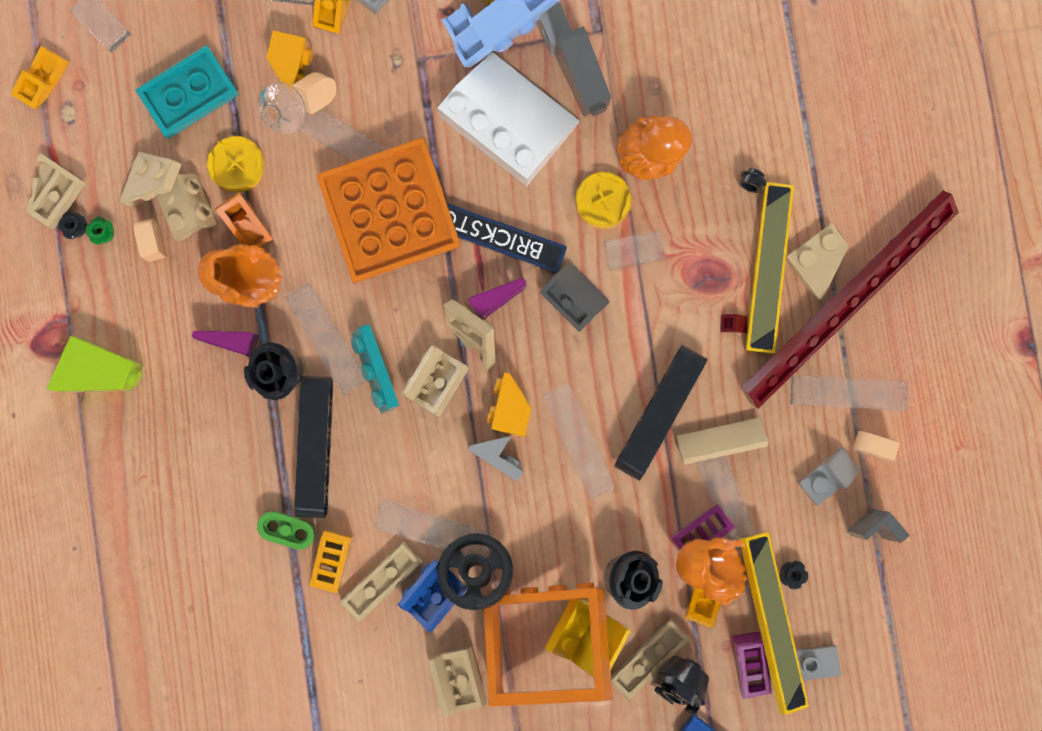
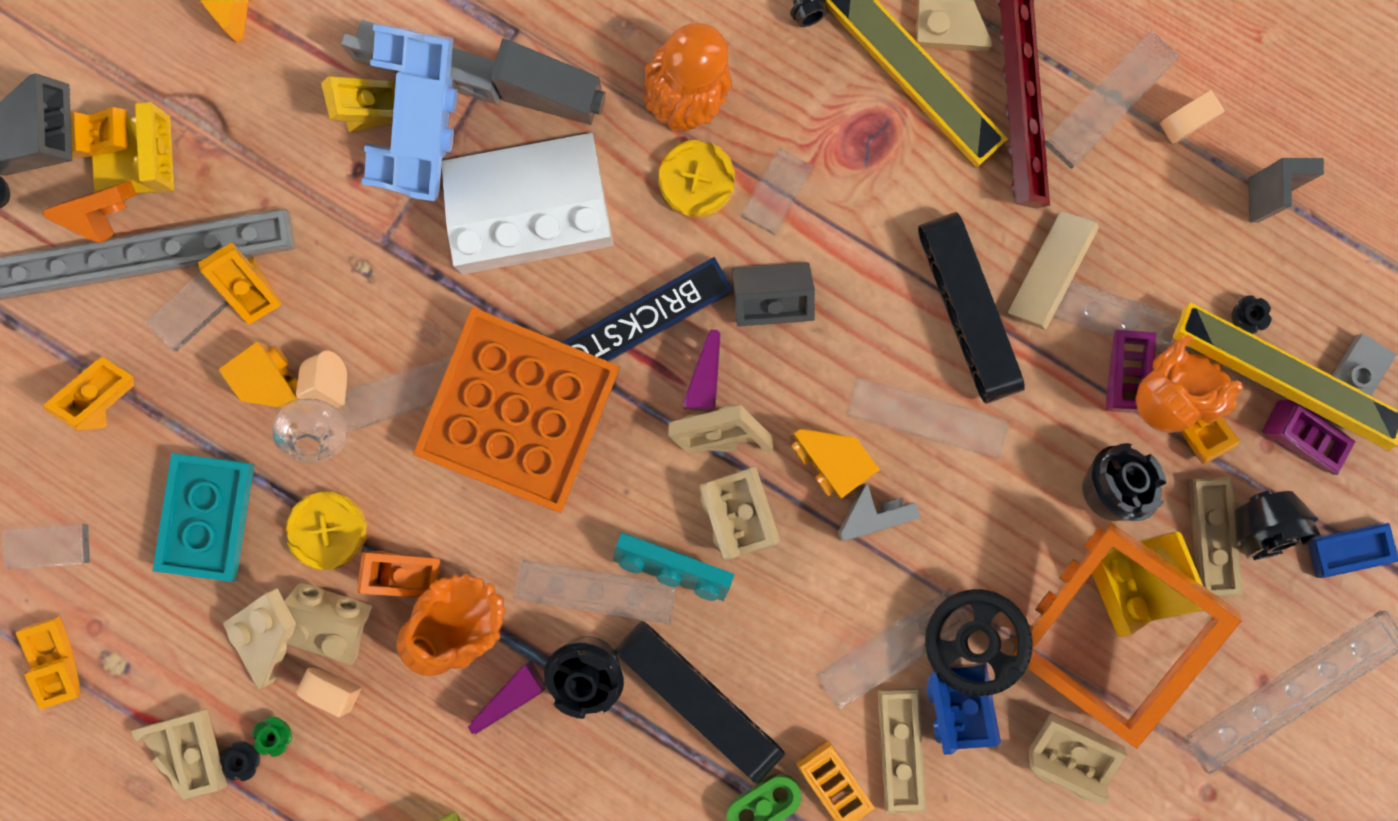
camera: 45 degrees left, 0 degrees up
dark red piece [721,314,747,334] -> none
light grey slope [797,447,860,506] -> none

